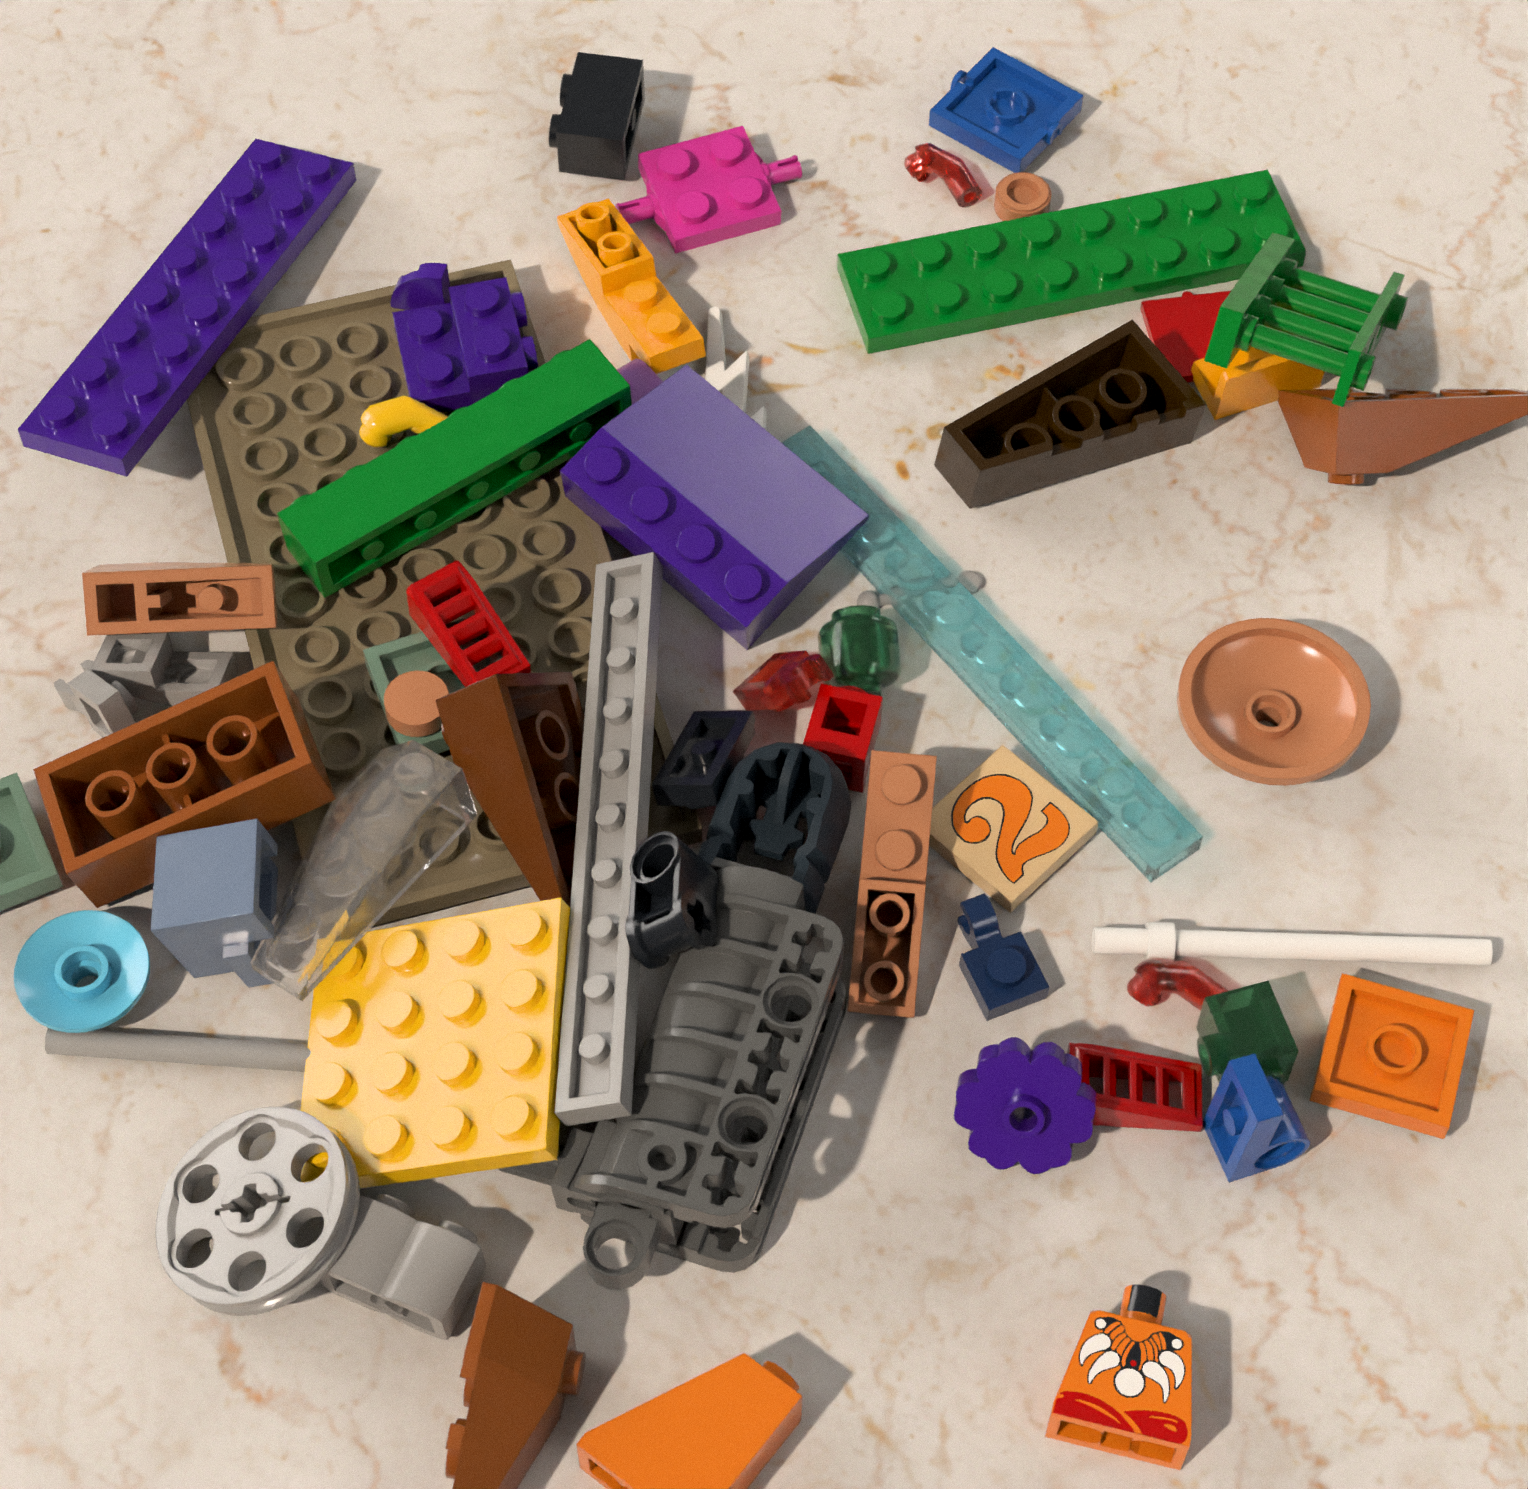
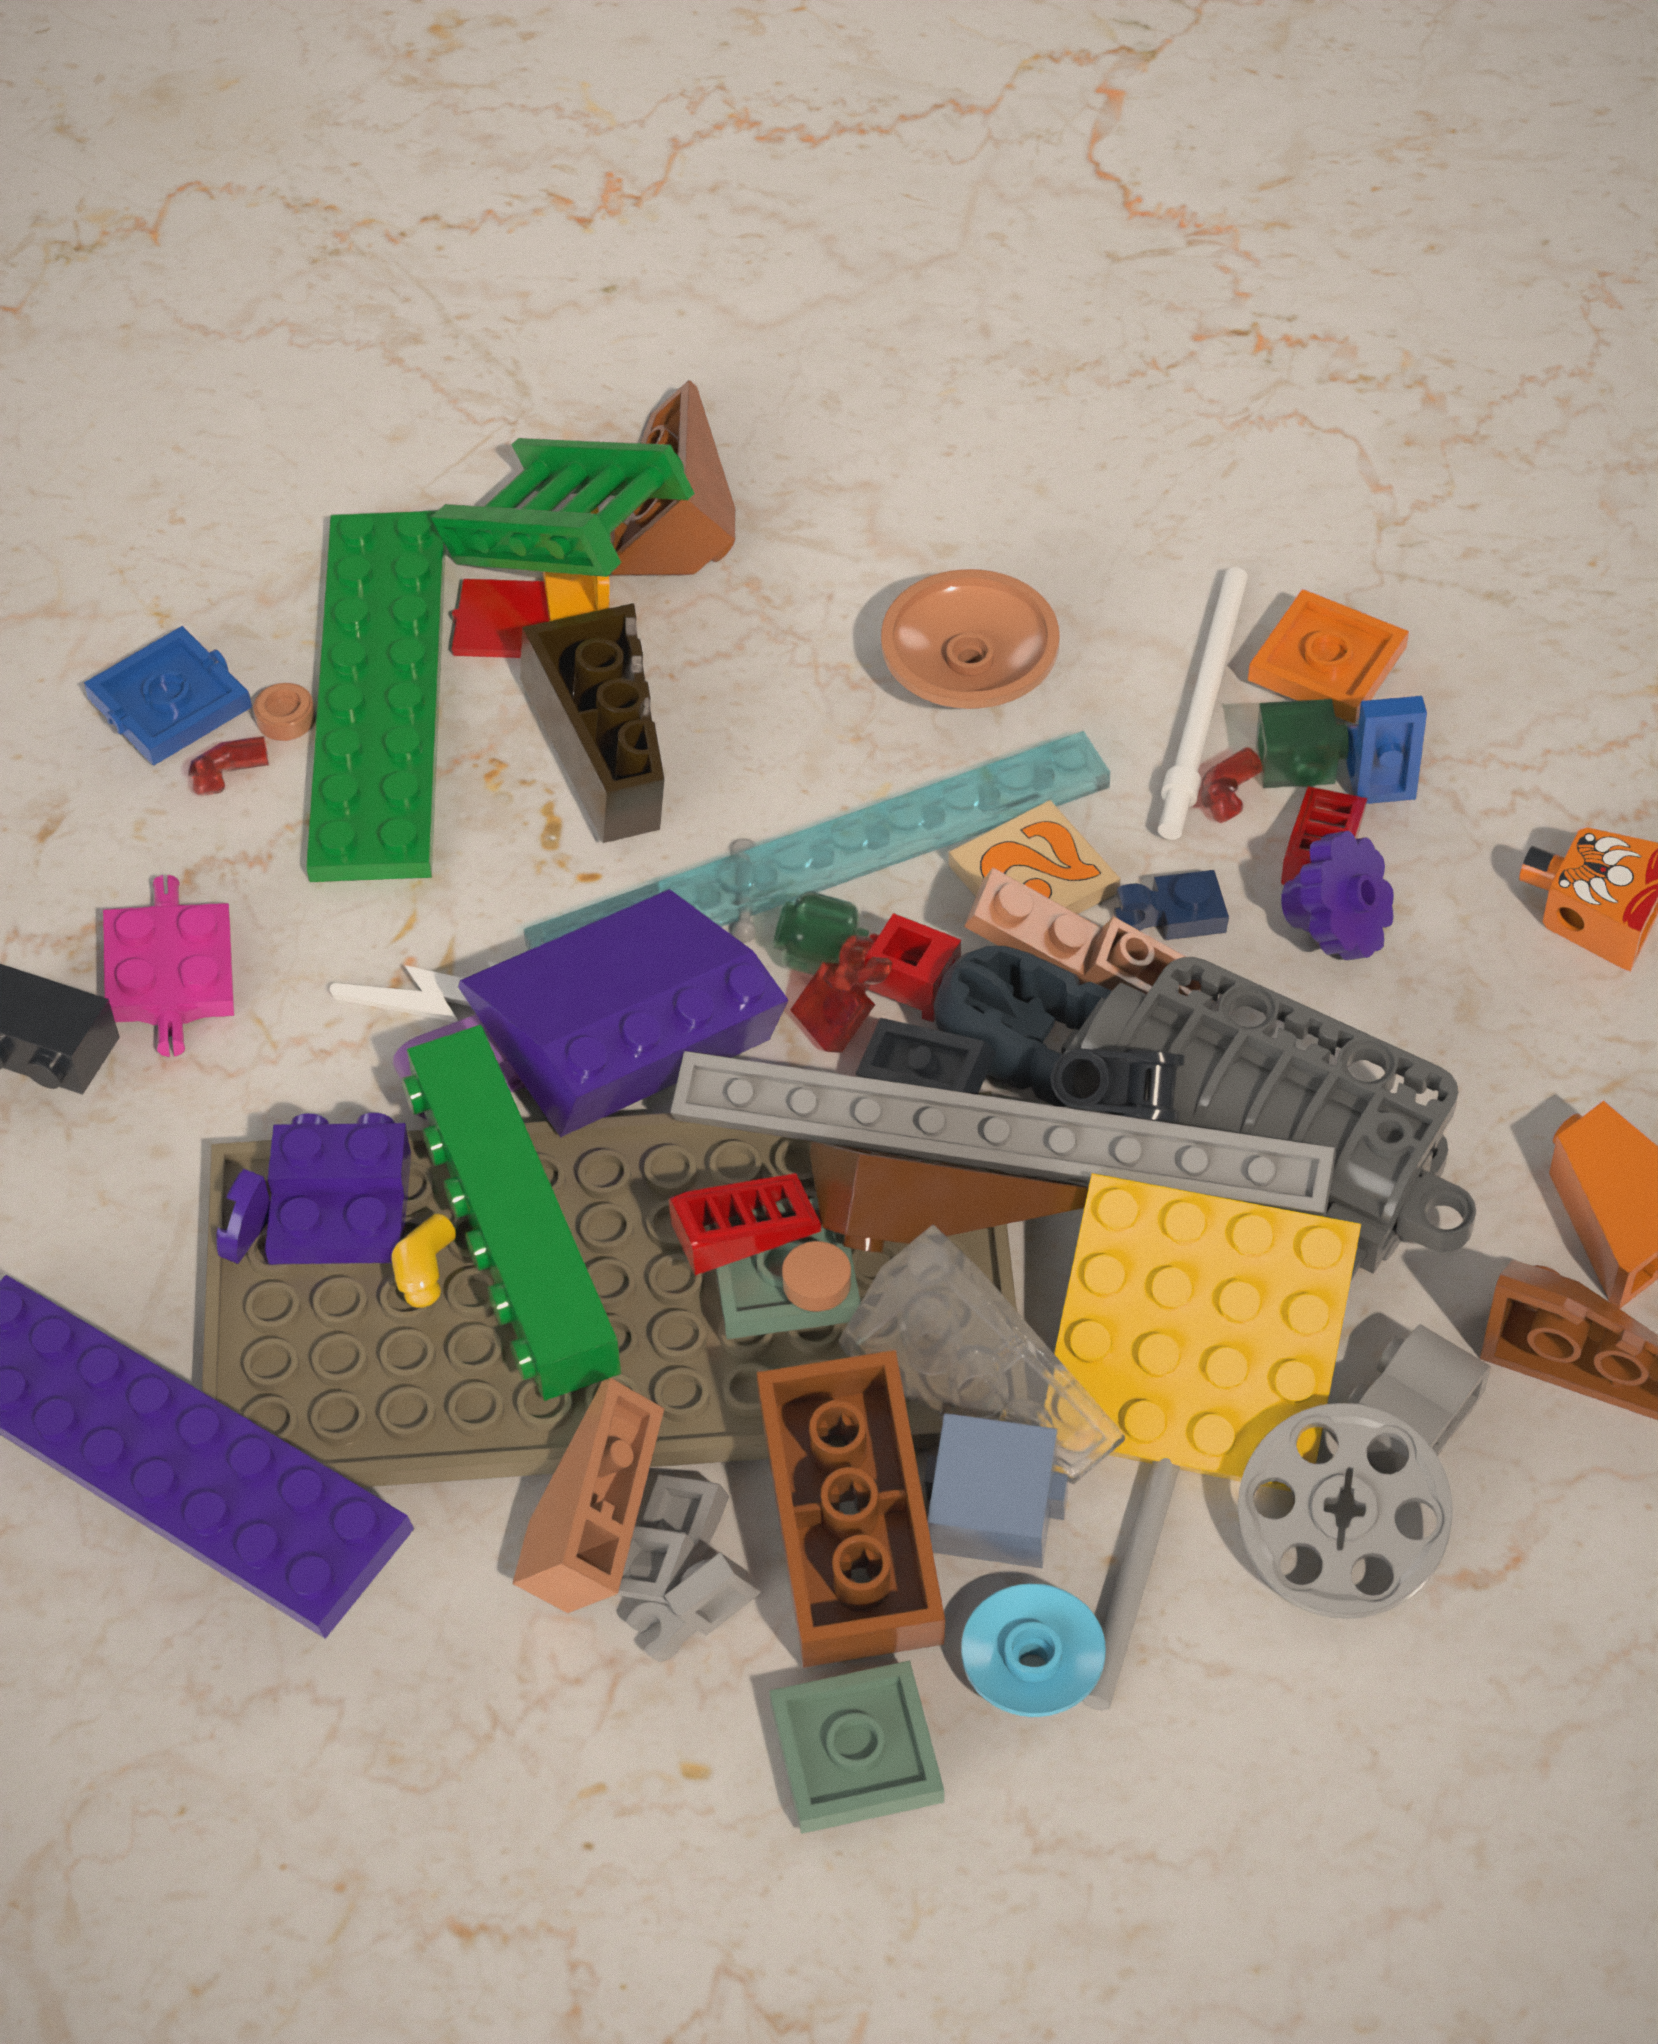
camera: 75 degrees left, 5 degrees down
light orange slope [557,198,706,374] -> none

